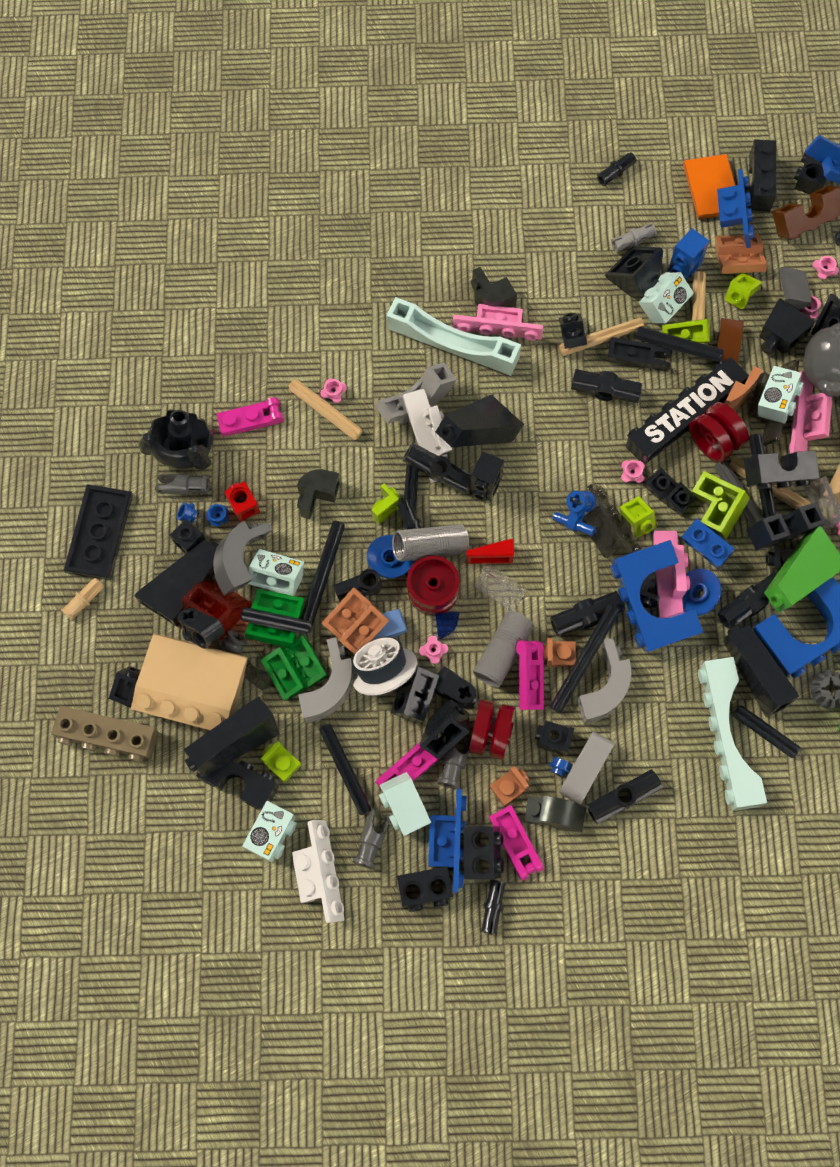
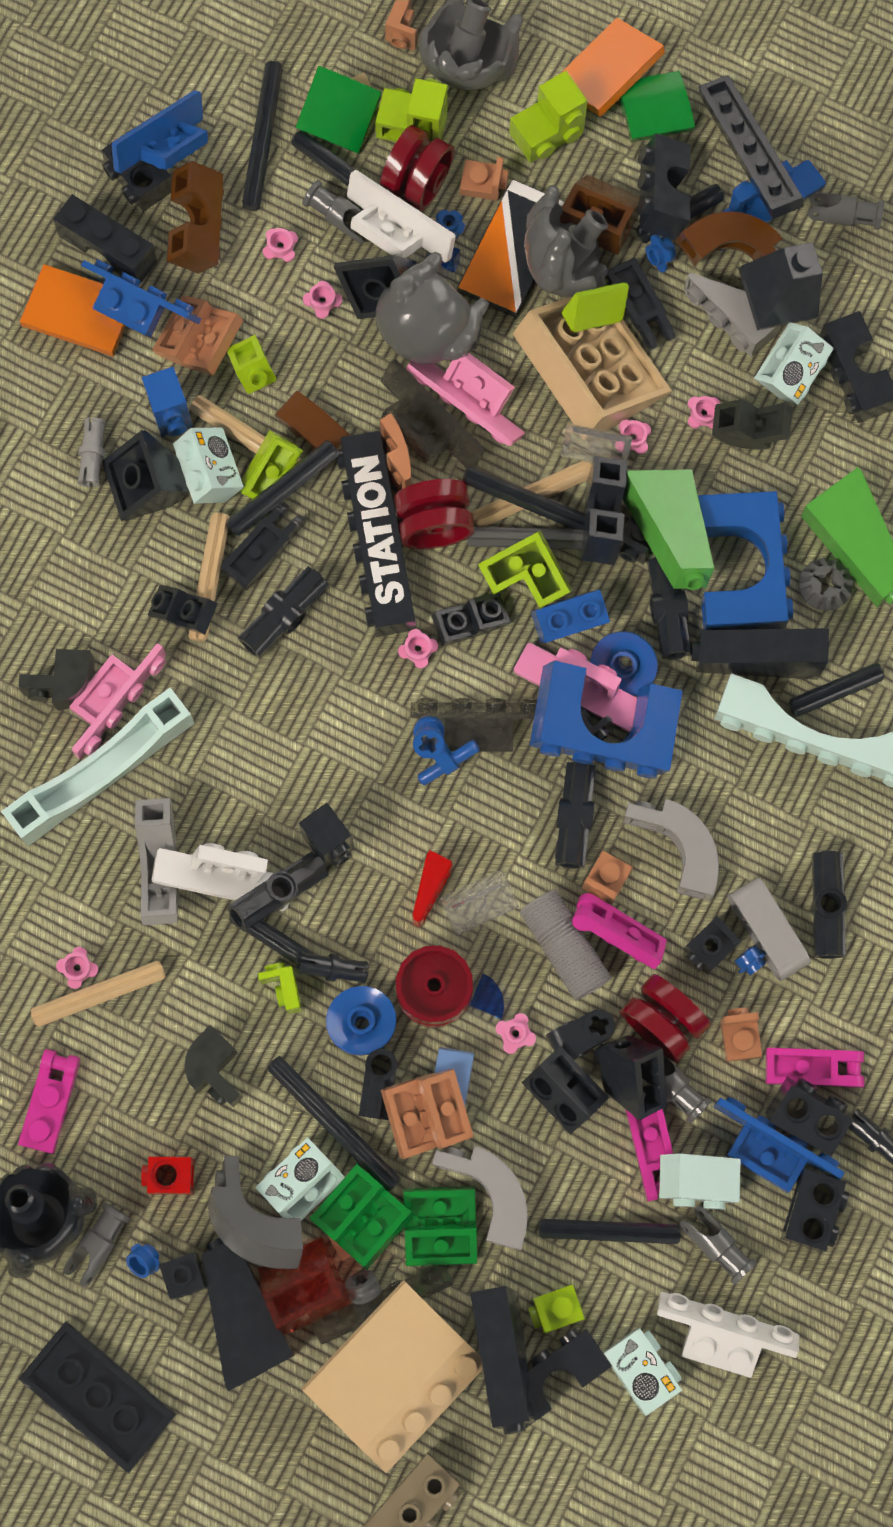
camera: 65 degrees left, 5 degrees up
tan axle [61,578,104,620] -> none
black bracket [108,667,141,708] -> none
black piece [177,608,225,649] -> none
blue plate [206,504,229,526] -> none
black axle [241,607,312,635] -> none
white piece [351,637,417,696] -> none
light grey piece [392,524,469,562] -> none
black slope [435,395,524,447] -> none
pearl dark grey brick [524,796,586,832] -> none
black axle [550,605,620,713] -> none
lime bracket [619,496,657,538] -> none
arch [743,450,820,490] -> none
light aqua brick [758,366,804,423] -> none
black torso [759,298,815,355] -> none
dark grey slope [779,266,812,311] -> none

